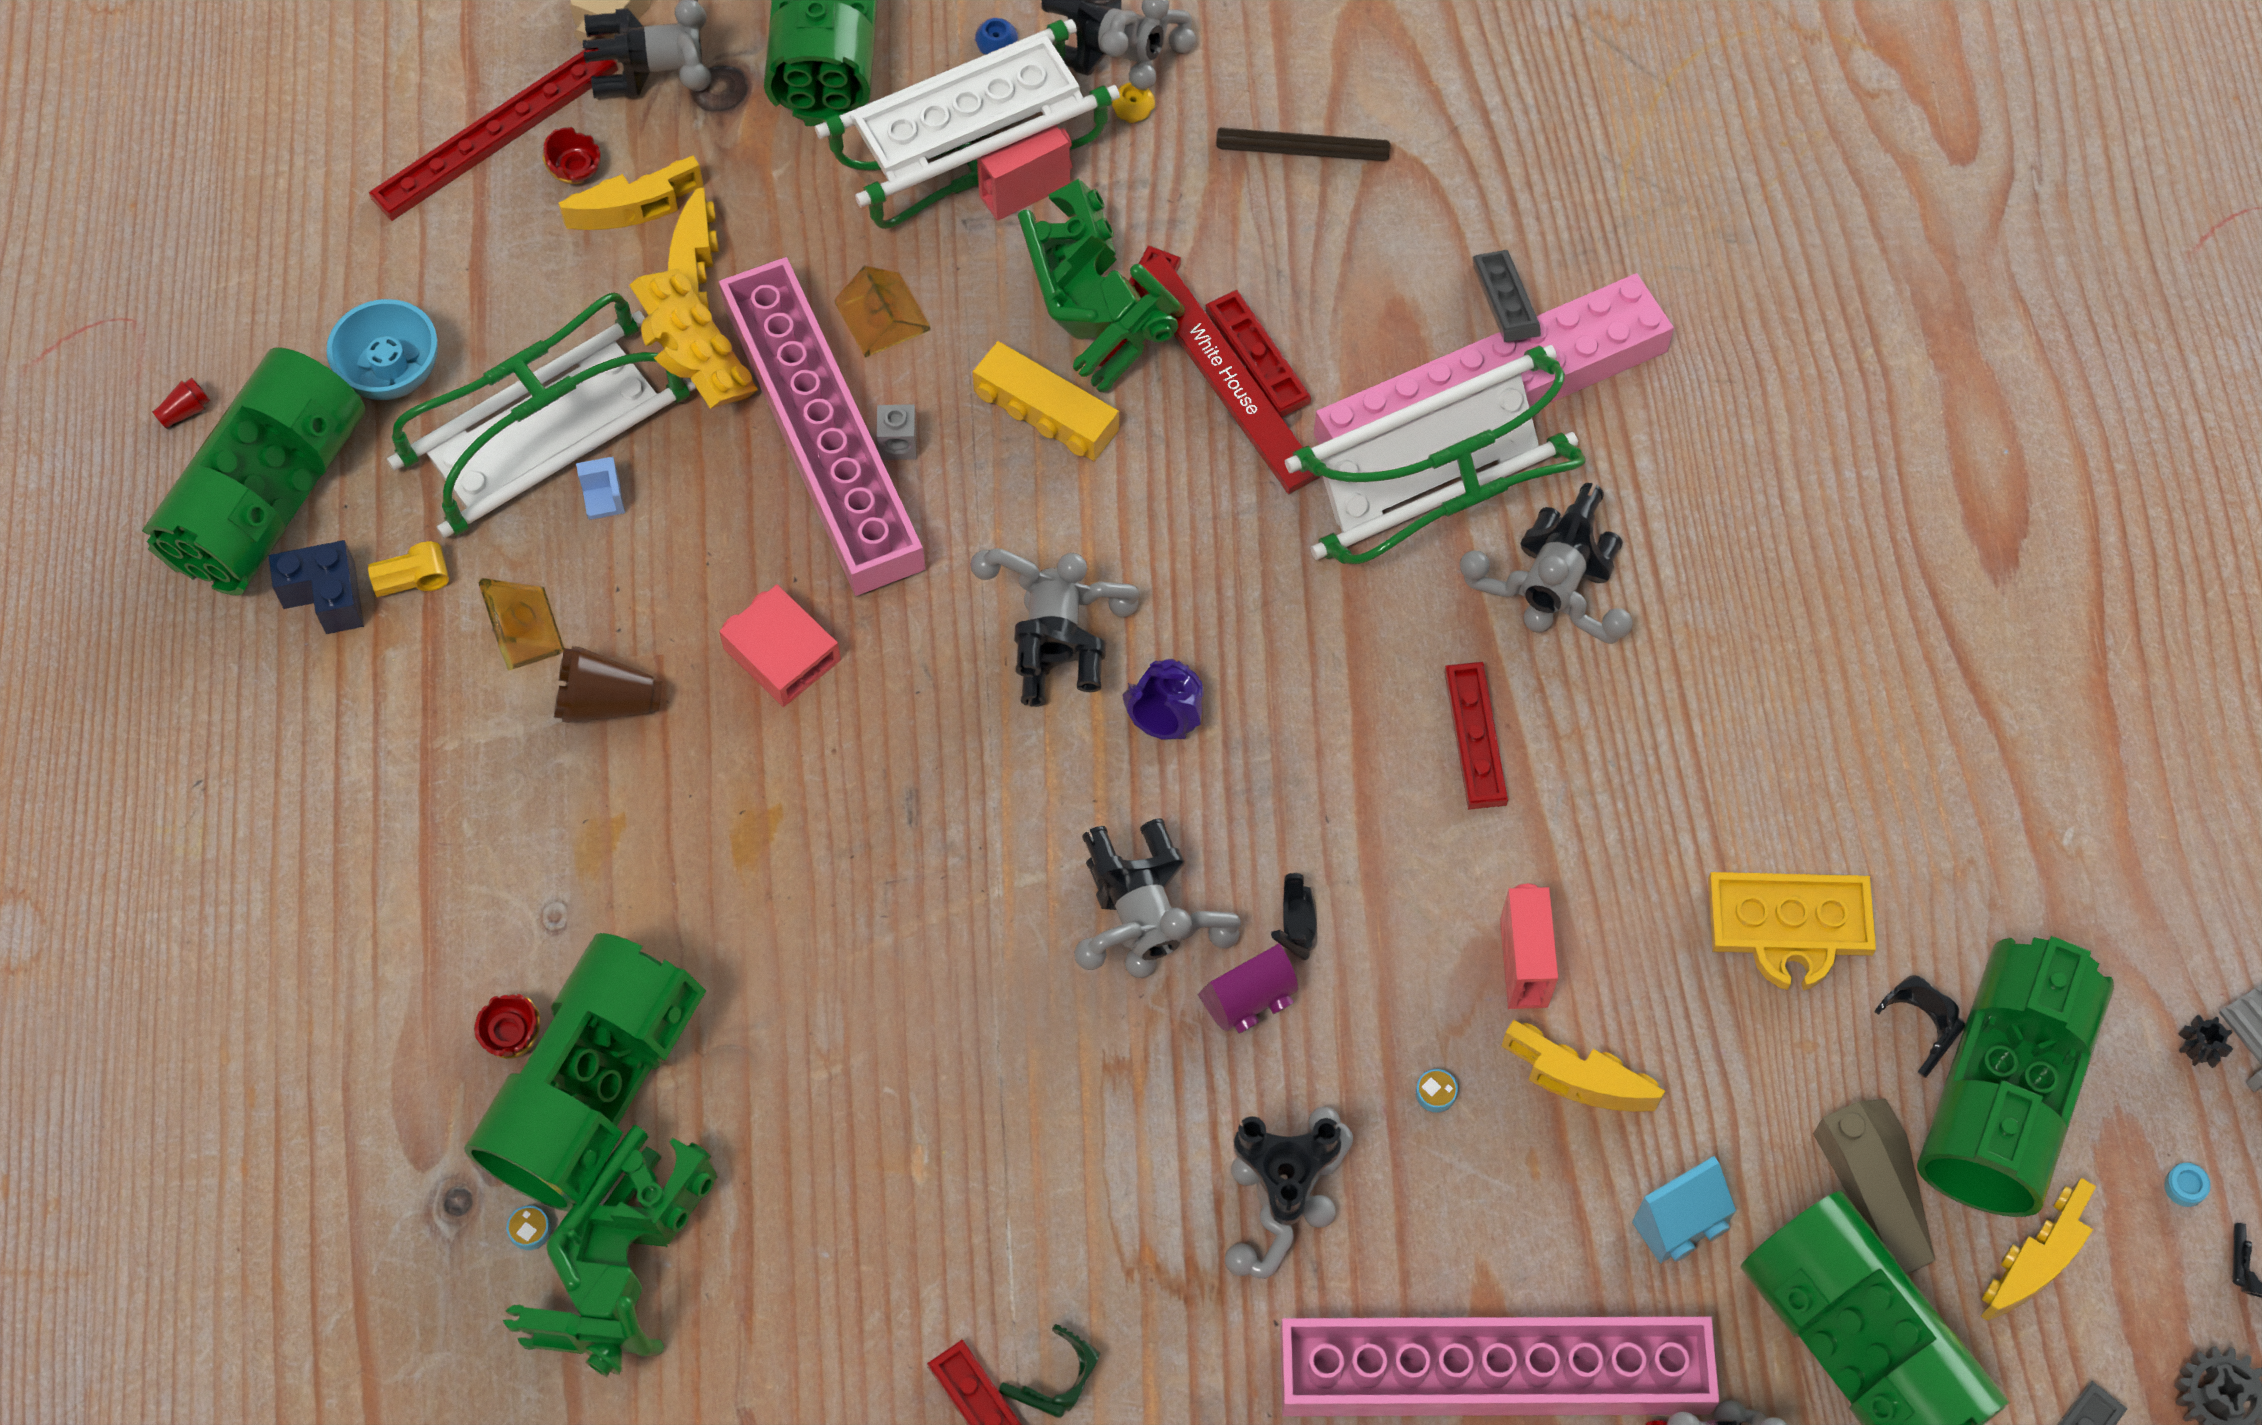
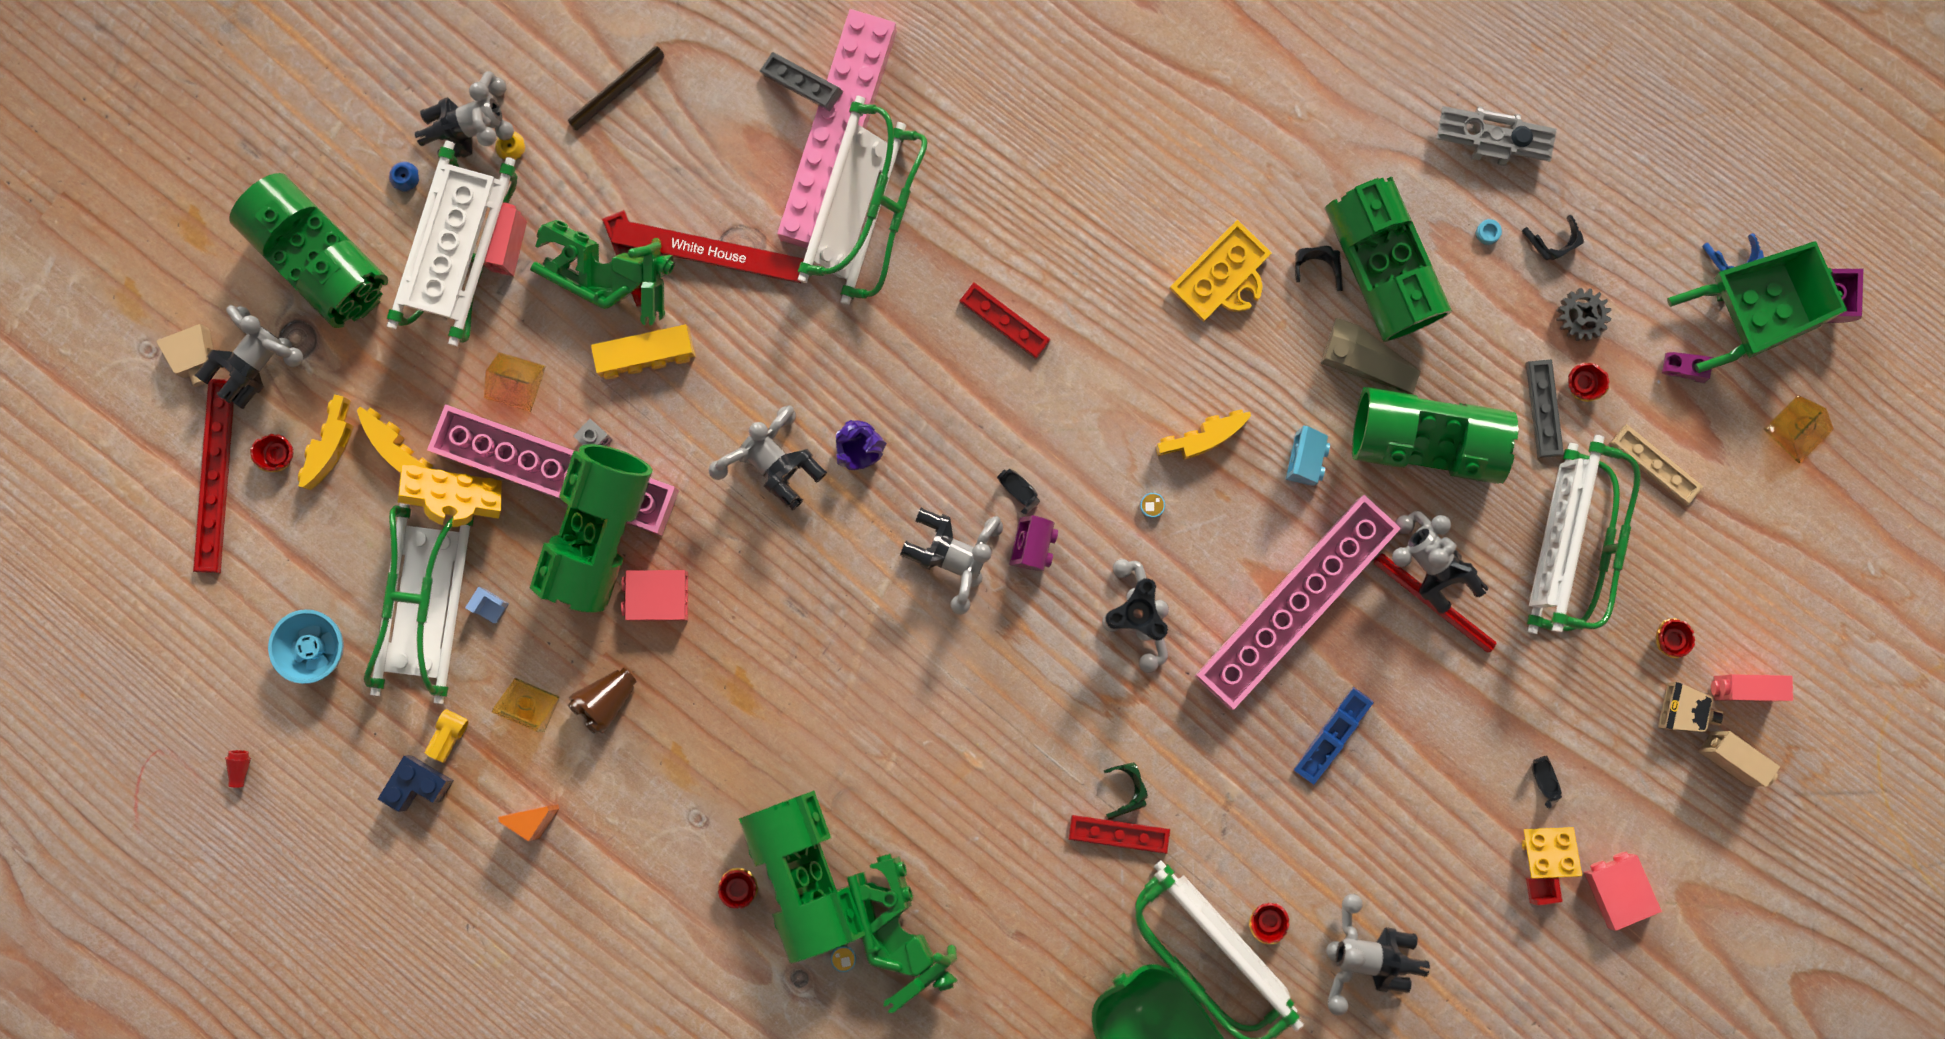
camera: 45 degrees left, 20 degrees up
green cylinder [142,347,366,596] -> none
red plate [1206,290,1311,418] -> none
wheel [1460,483,1633,644] -> none
coral brick [1500,884,1558,1009] -> none
yellow slope [1980,1178,2096,1321] -> none
black gear [2178,1015,2233,1068] -> none
none -> orange slope [498,804,559,841]
none -> green cylinder [529,444,653,612]

